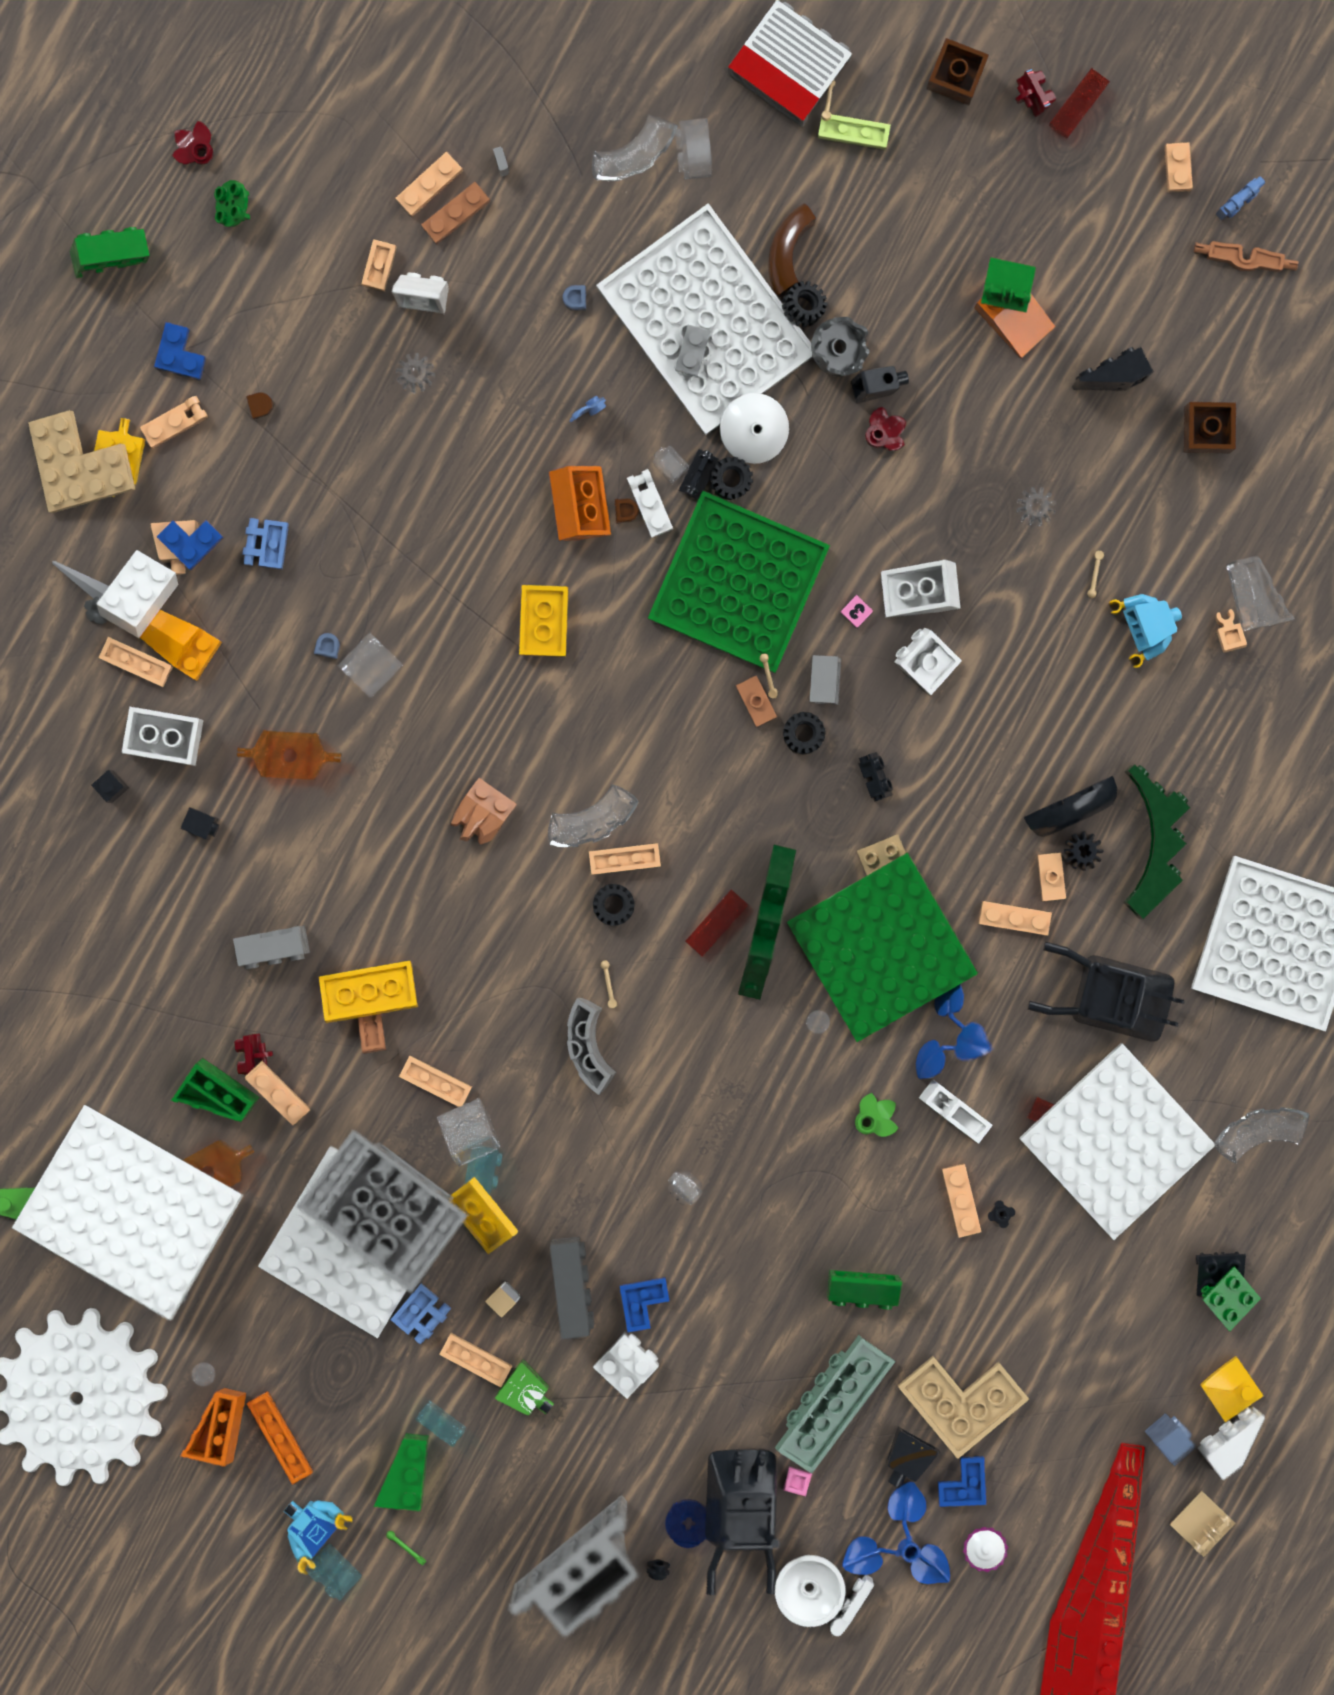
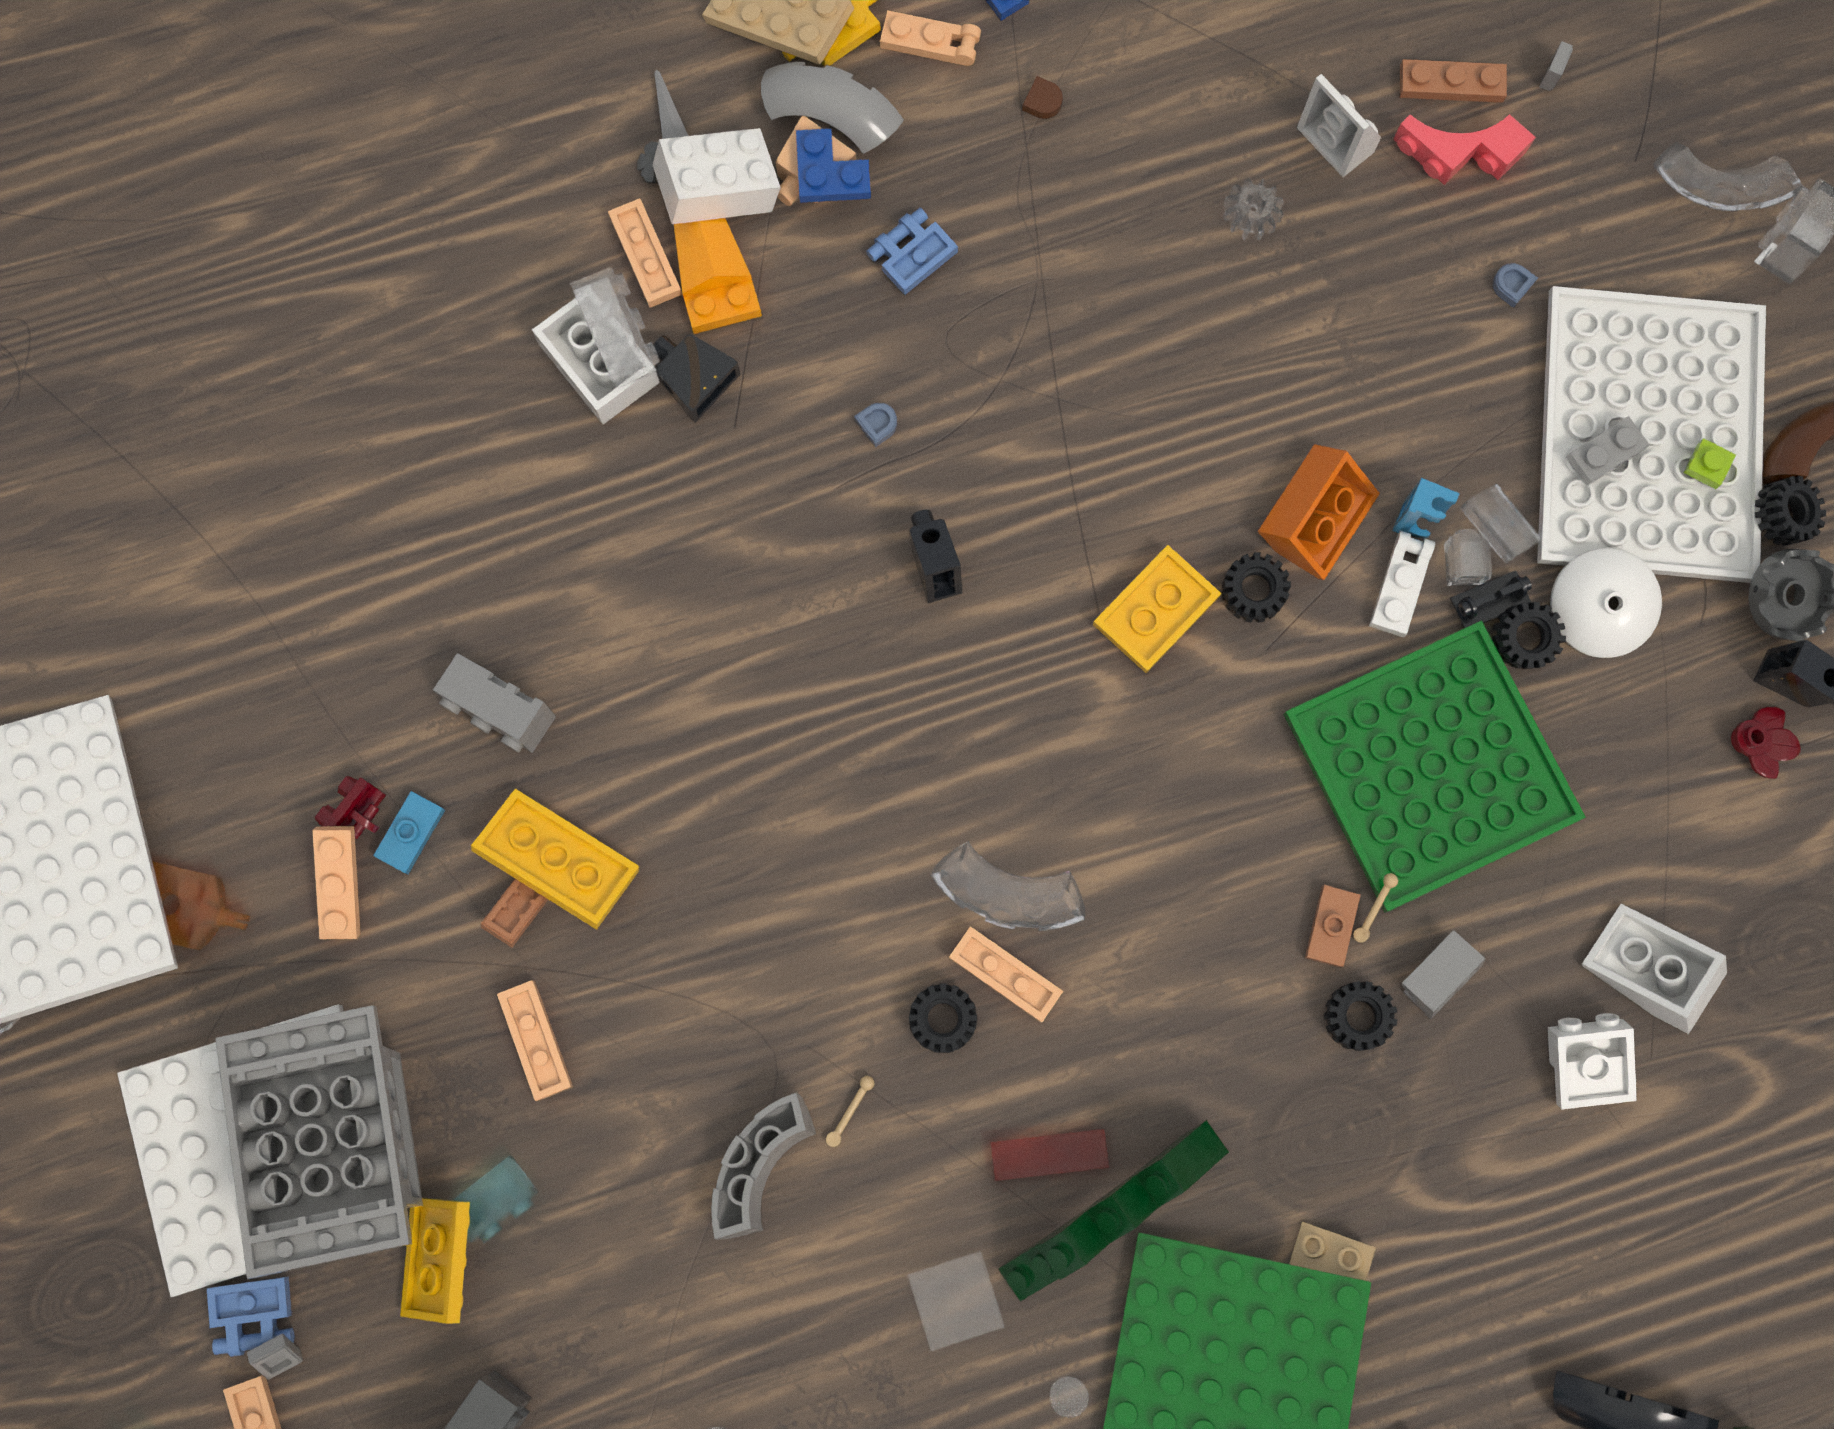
camera: 40 degrees right, 10 degrees down
black brick [91,770,129,803] -> none
green wedge [171,1058,260,1122] -> none
black brick [180,807,220,840] -> none
clear orange plate [237,730,342,780] -> none
clear hinge [338,633,403,698] -> none
light nougat plate [361,239,397,292] -> none
light nougat plate [396,151,463,217] -> none
clear brick [437,1098,501,1167] -> none
nougat plate [450,778,517,845] -> none
tan piece [485,1281,521,1318] -> none
medium blue plate [570,396,606,423] -> none
reddish brown tile [615,498,639,523] -> none
bright pink tile [840,595,873,628] -> none
black hinge [858,752,893,802] -> none
none -> light grey tile [247,1333,303,1380]
none -> dark azure plate [373,791,445,875]
none -> clear wedge [570,267,660,389]
none -> black torso [651,334,741,423]
none -> light grey brick [761,62,904,154]
none -> clear tile [908,1251,1004,1351]
none -> black torso [909,509,963,603]
none -> black tyre [1221,552,1291,623]
none -> dark azure hinge [1392,478,1460,539]
none -> coral arch [1393,114,1536,185]
none -> clear tile [1460,484,1540,564]
none -> lime plate [1683,438,1736,489]

